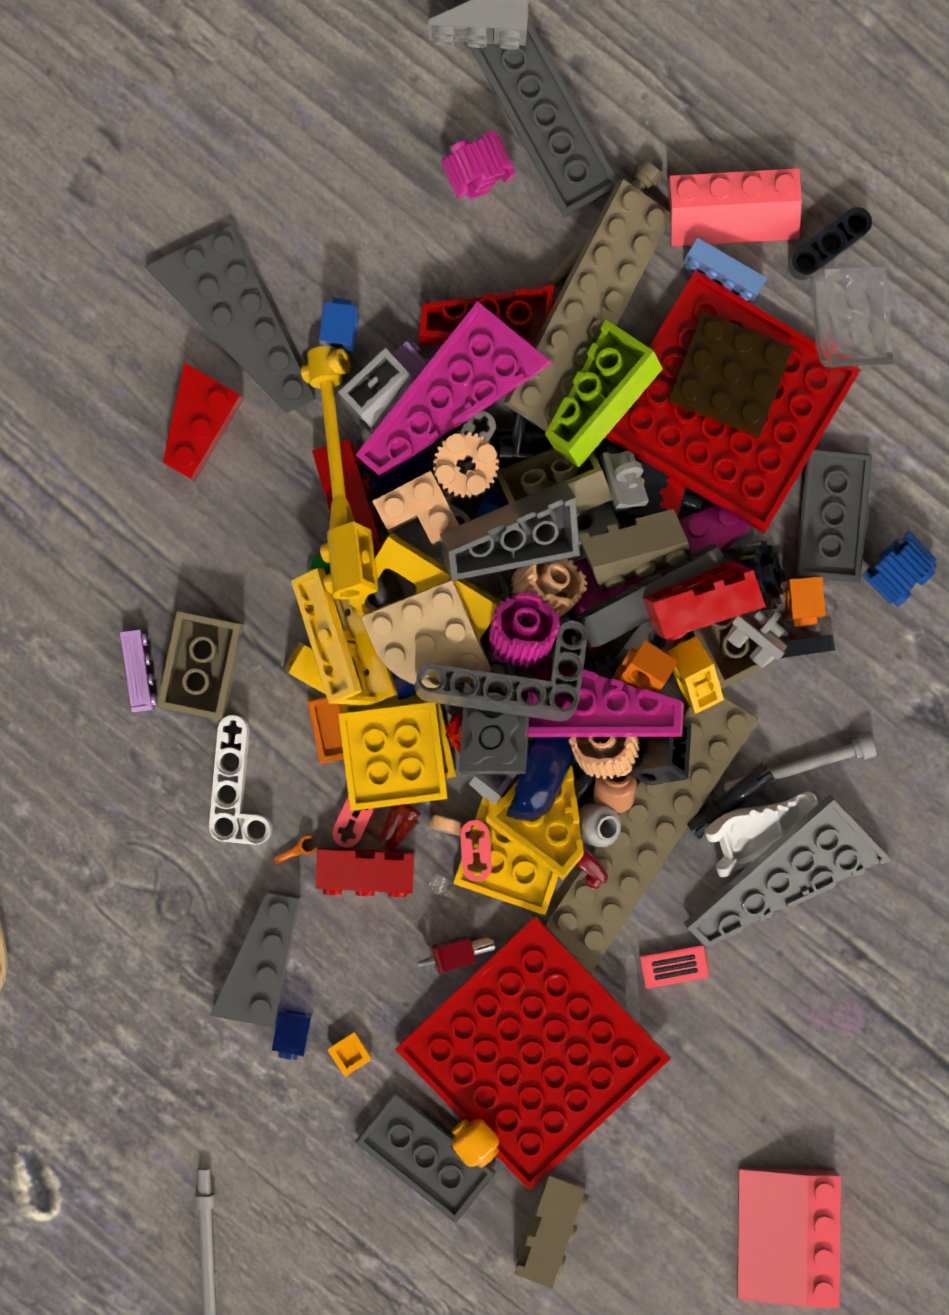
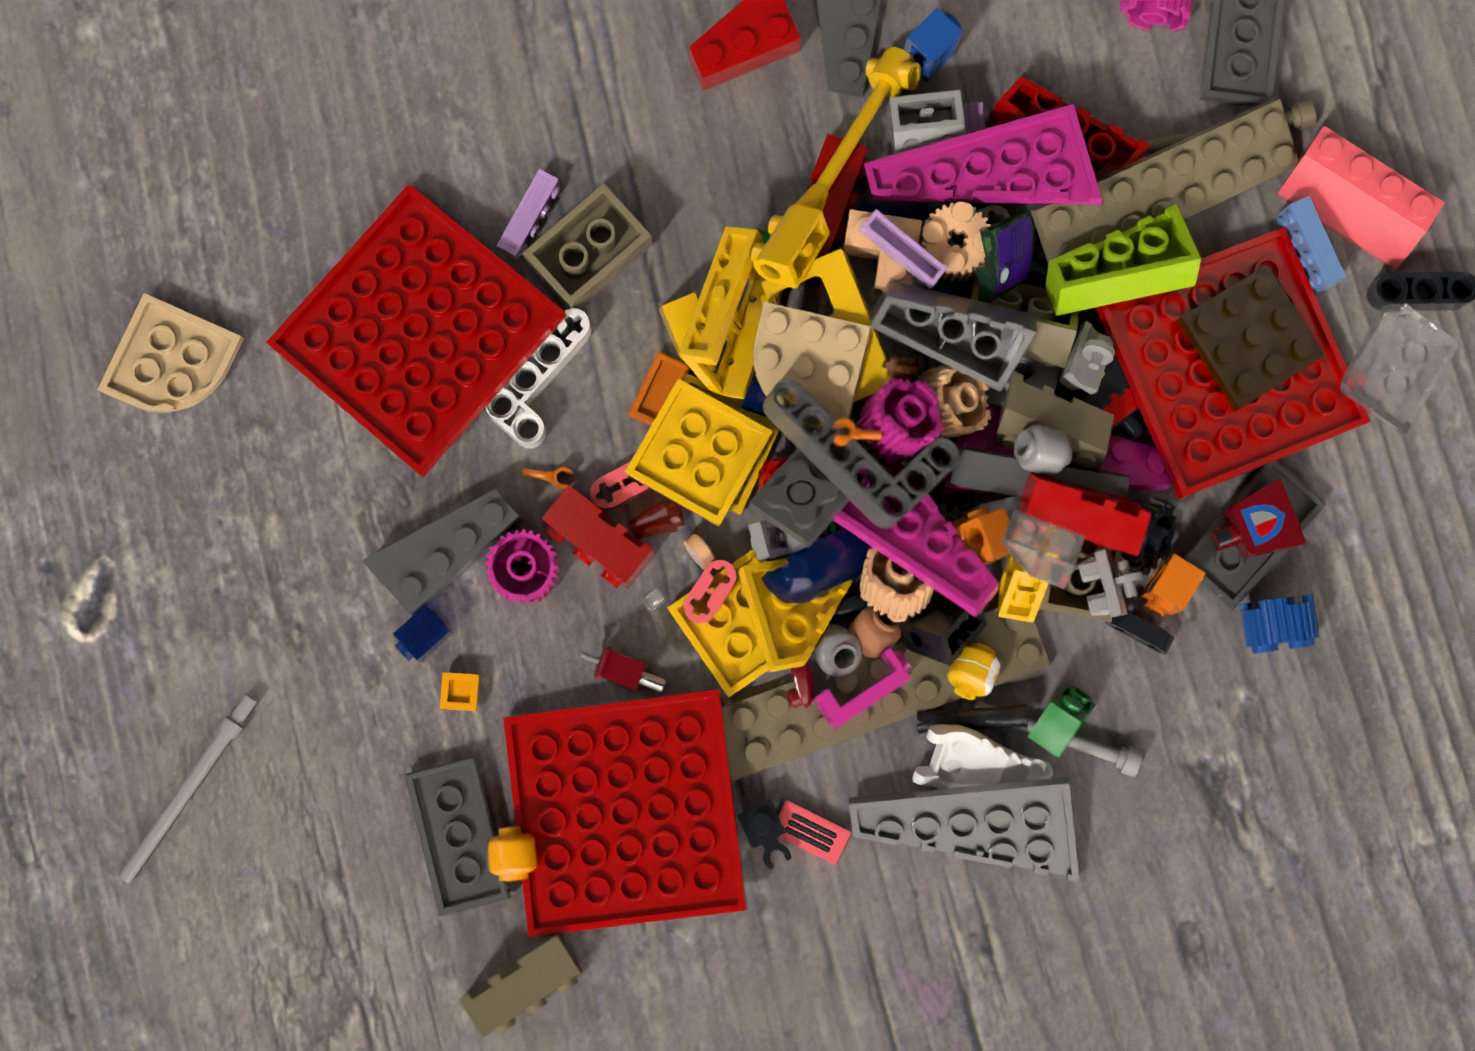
camera: 30 degrees right, 5 degrees down
none -> red plate [266,184,567,478]
none -> dark pink brick [485,529,561,605]
none -> black plate [736,799,791,869]
none -> dark pink window [813,648,912,730]
none -> orange hand [833,418,882,446]
none -> lavender piece [859,209,948,289]
none -> reddish brown axle [882,355,923,380]
none -> yellow head [947,642,1001,700]
none -> slope [976,210,1034,303]
none -> clear slope [1002,510,1085,589]
none -> light grey head [1014,424,1072,476]
none -> slope [1028,685,1096,758]
none -> dark red torso [1211,479,1307,558]

